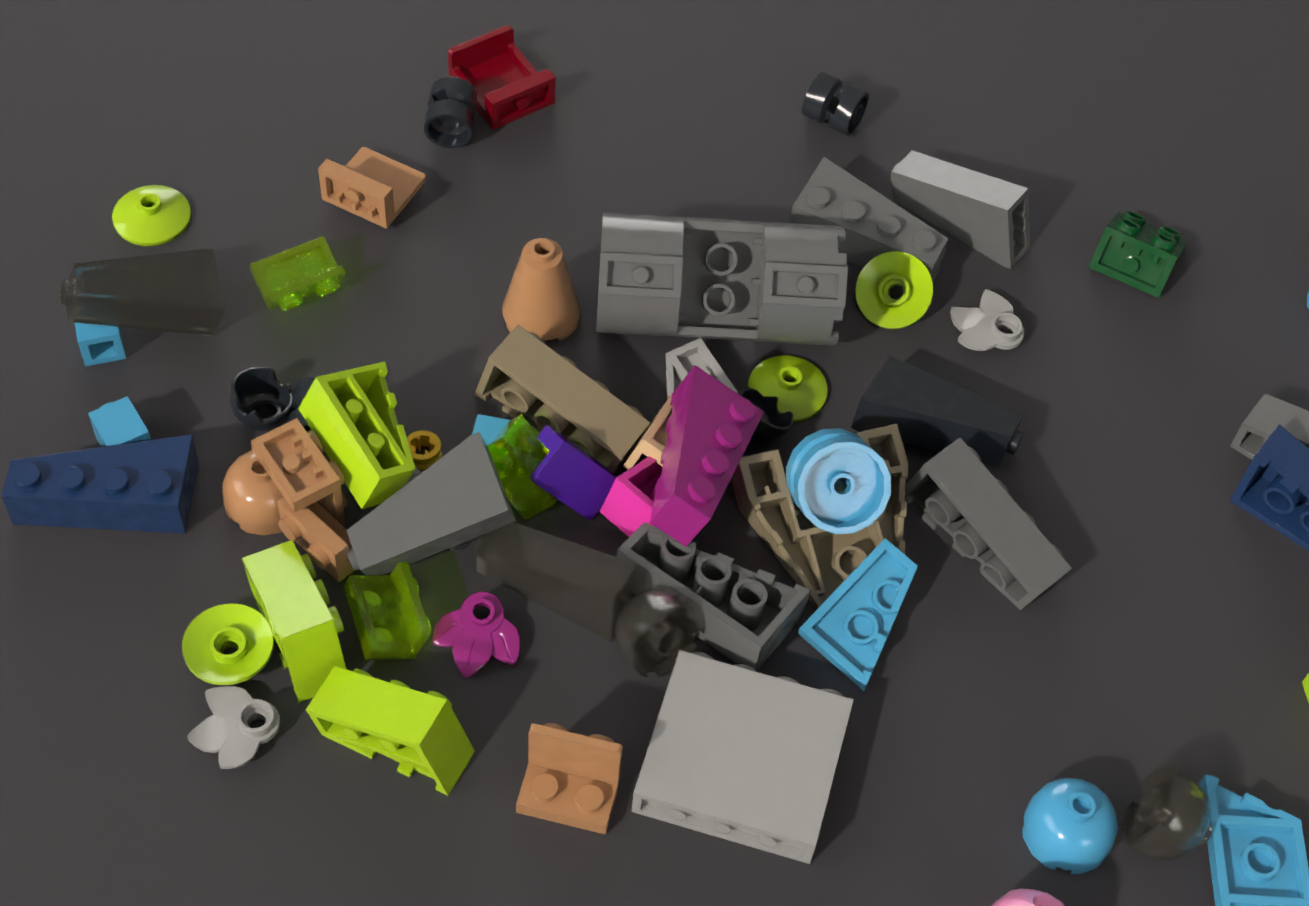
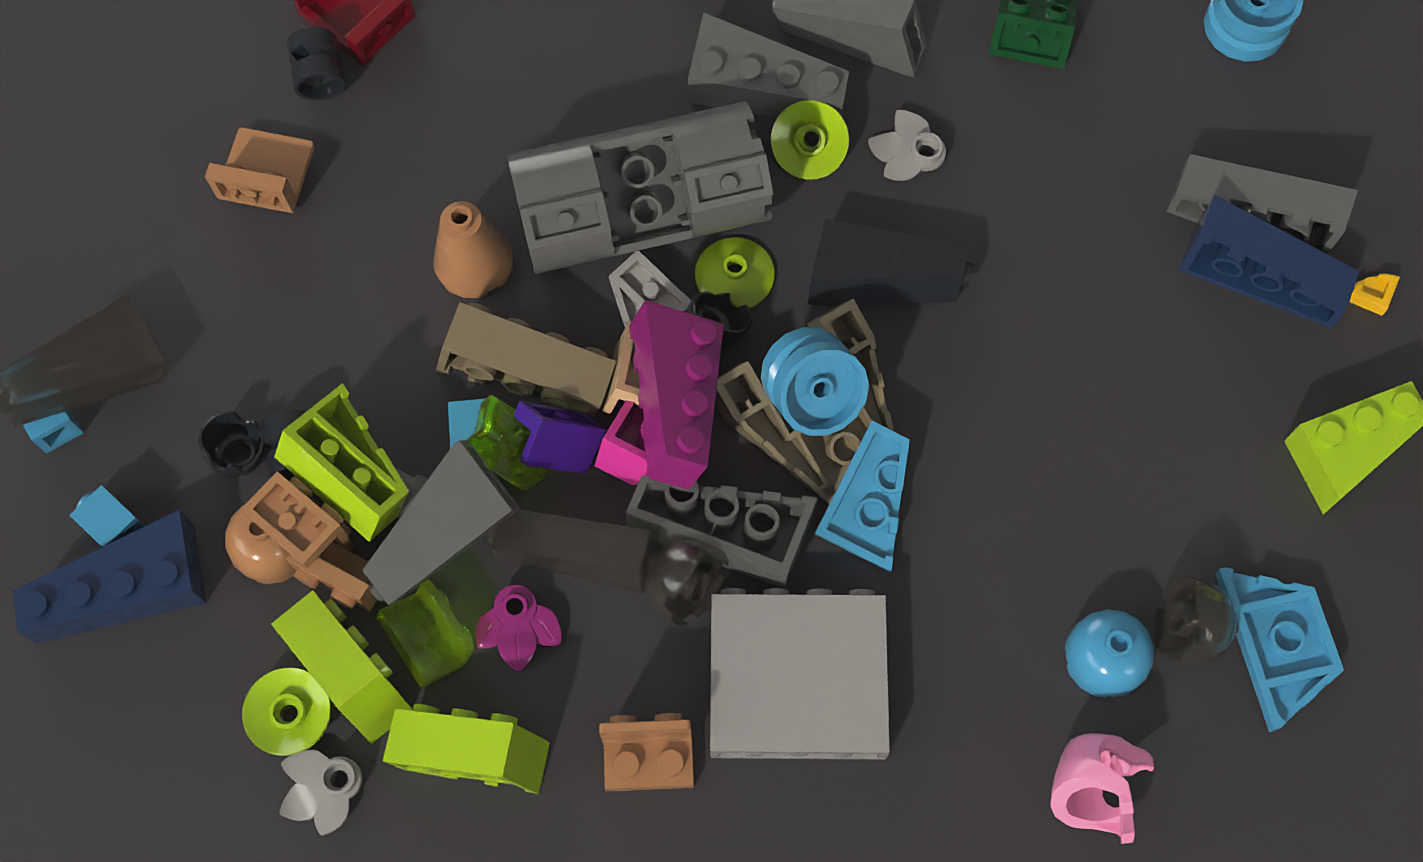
camera: 10 degrees left, 15 degrees up
lime dish [112,185,191,246] -> none
clear neon green bracket [250,236,345,311] -> none
yellow bush [407,430,442,472] -> none
dark grey wedge [905,438,1072,610] -> none

